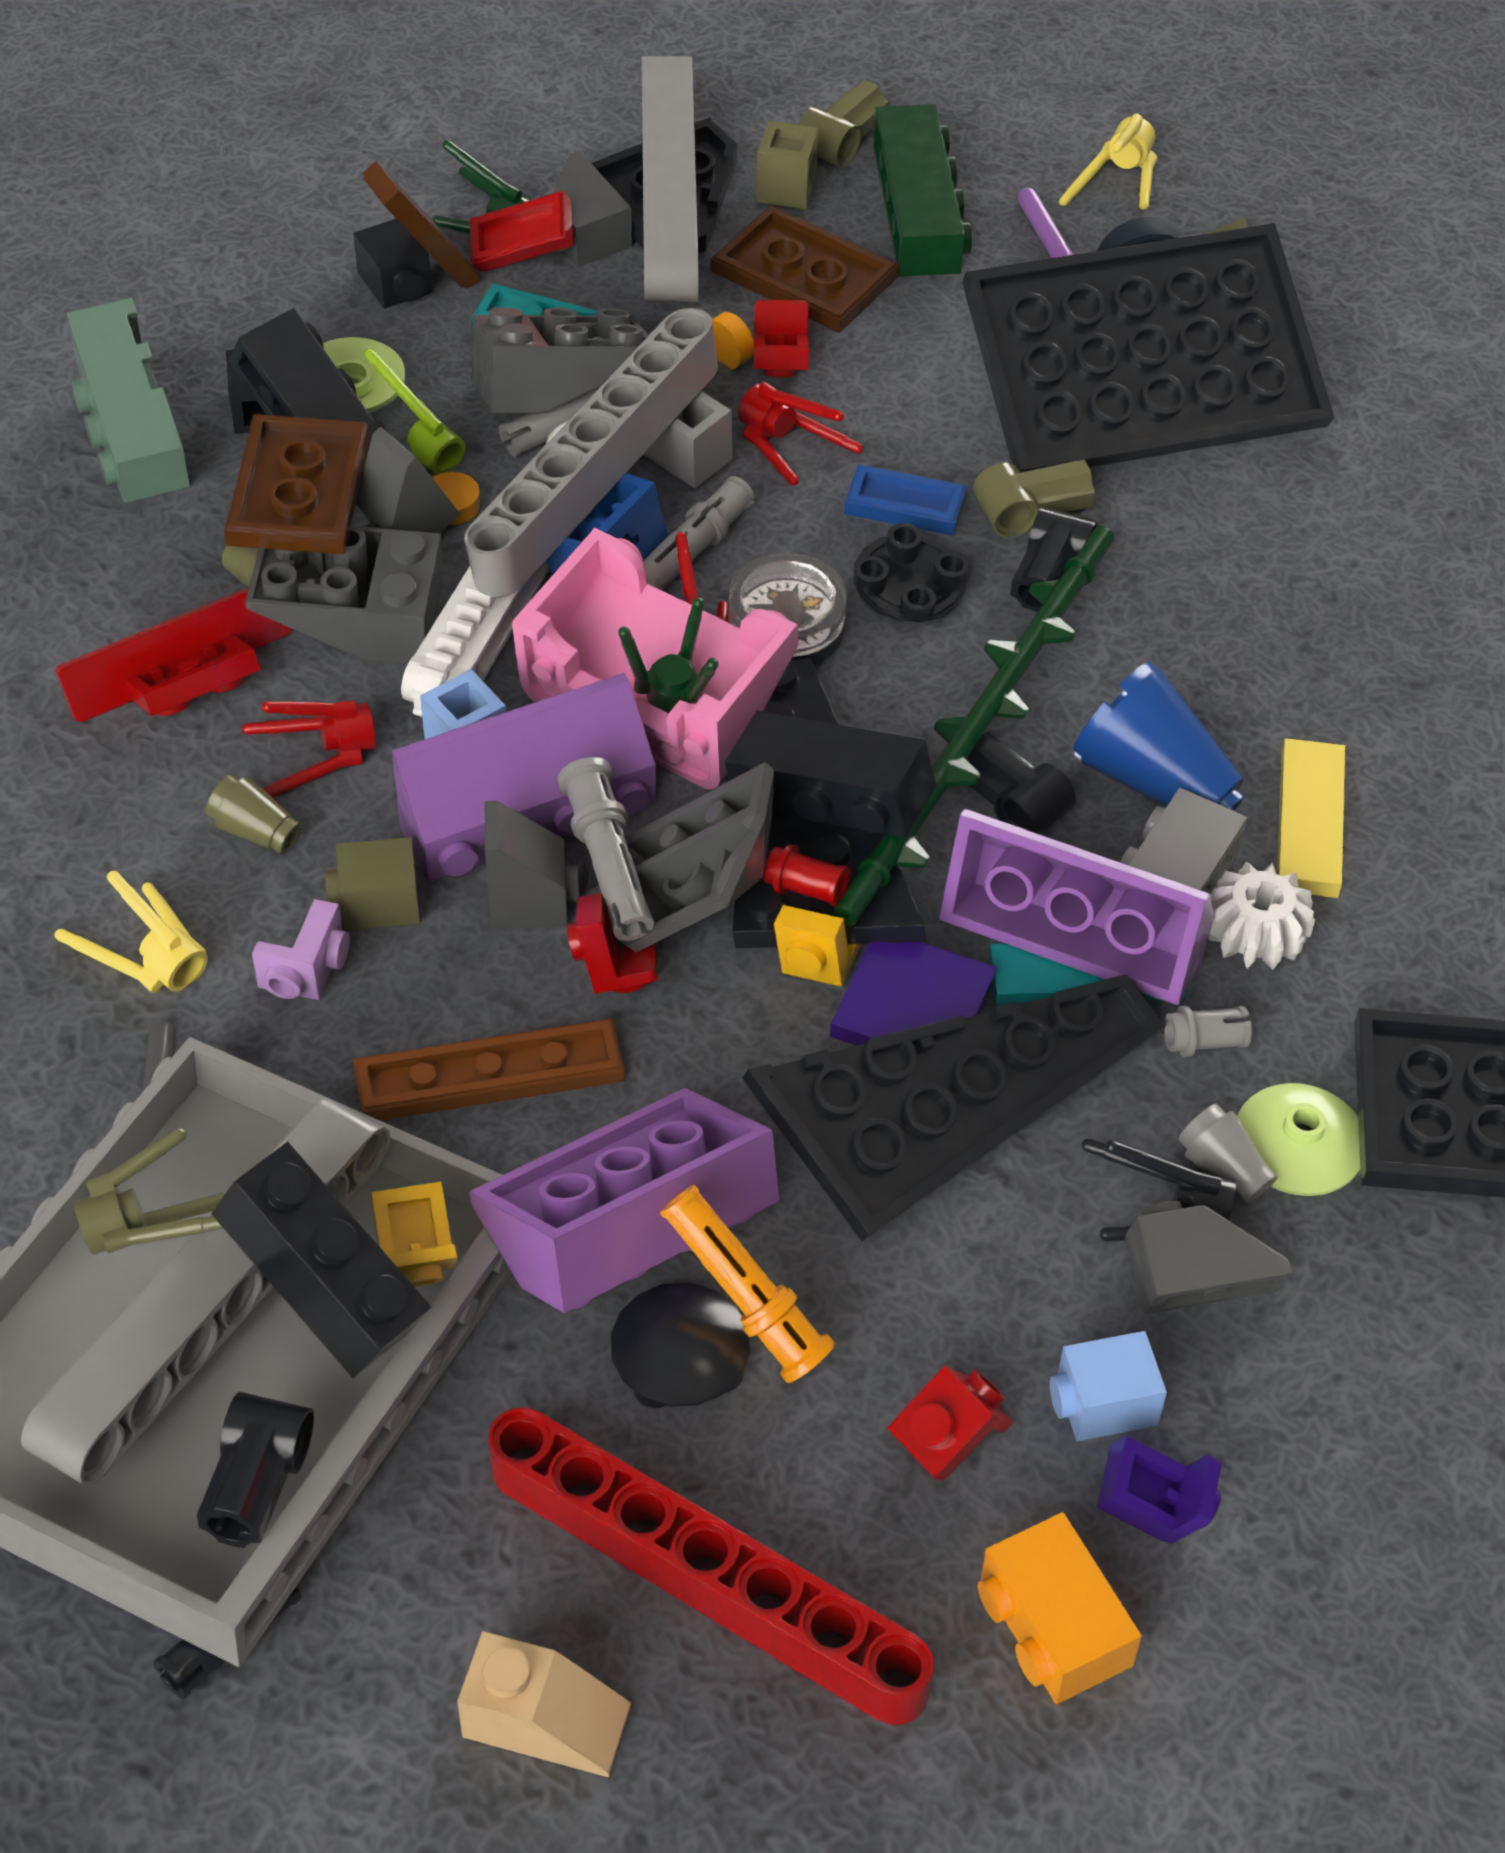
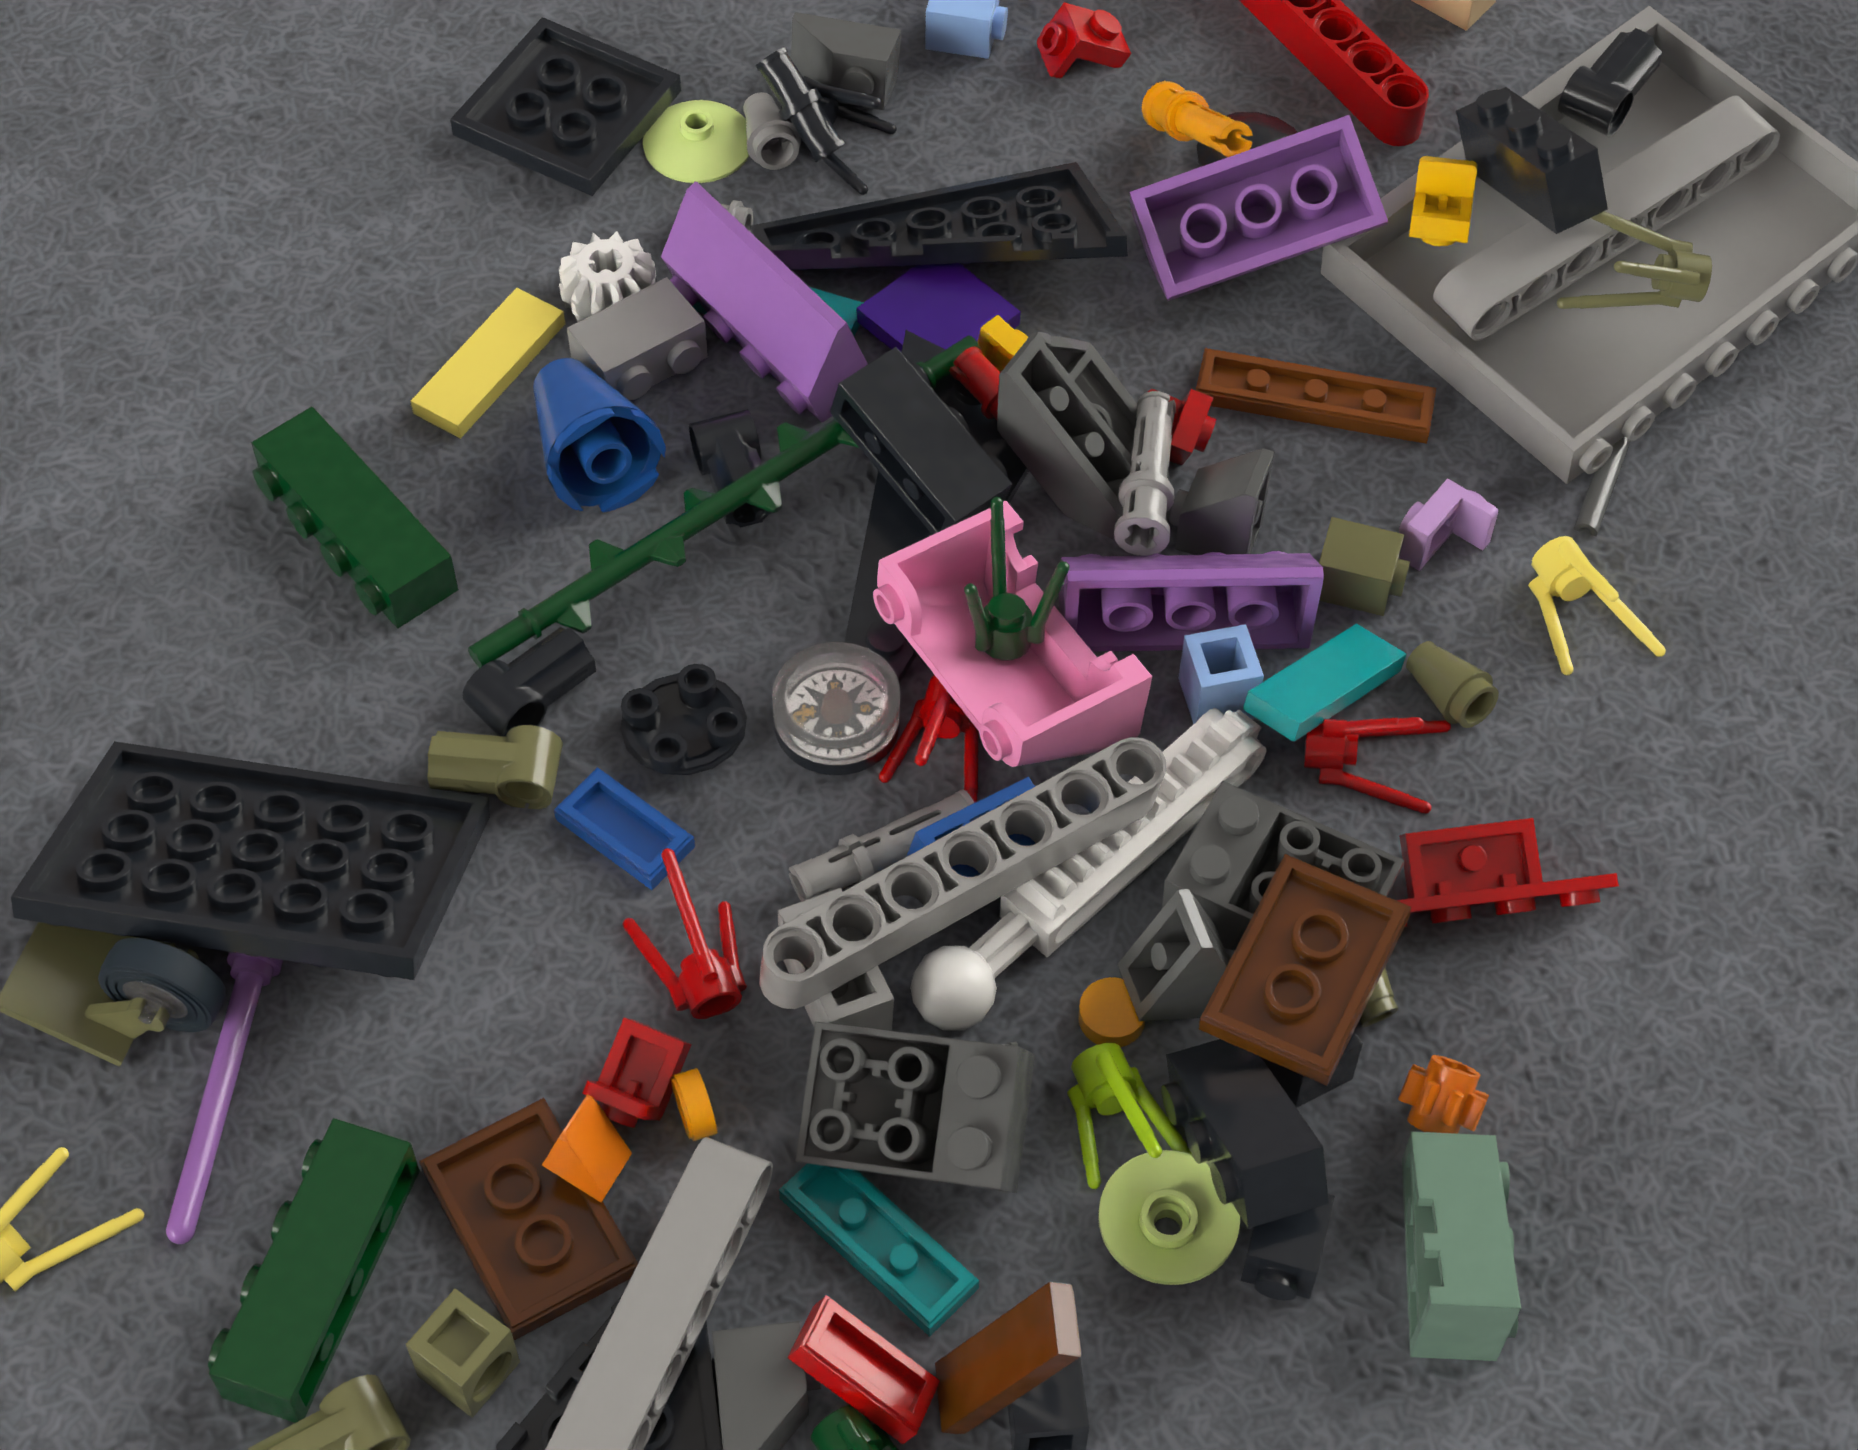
camera: 155 degrees left, 5 degrees up
none -> dark green brick [251,407,459,629]
none -> orange slope [542,1094,632,1202]
none -> black pin [756,47,846,162]
none -> teal tile [1243,623,1407,741]
none -> orange gear [1398,1055,1489,1134]

